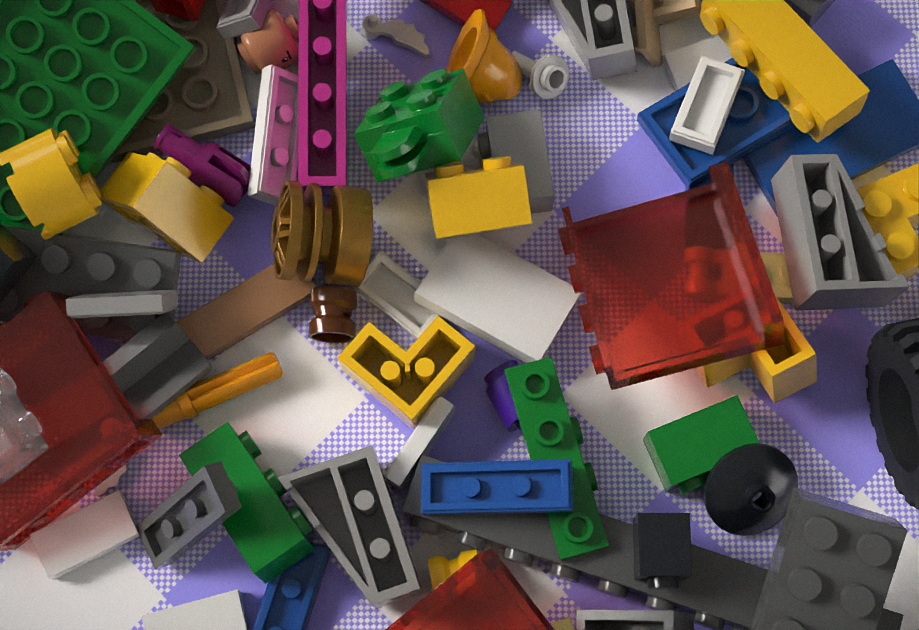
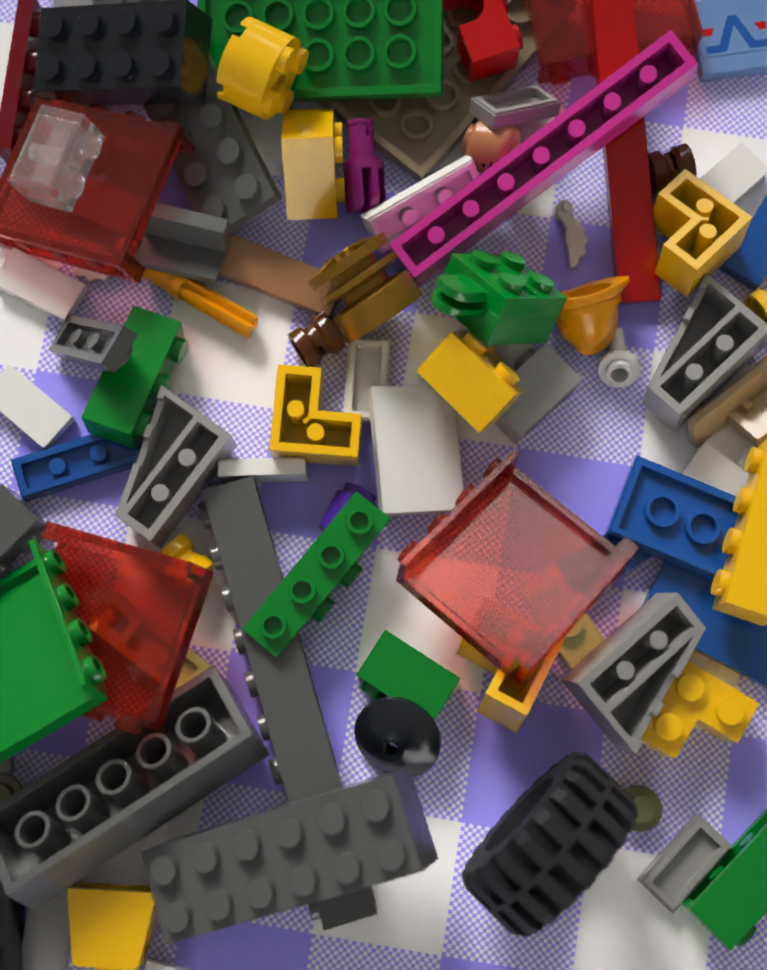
camera: 50 degrees right, 5 degrees up
light grey tile [66,289,178,318] -> none
blue tile [421,459,574,516] -> none
black brick [633,513,692,589] -> none
white tile [669,55,745,155] -> none

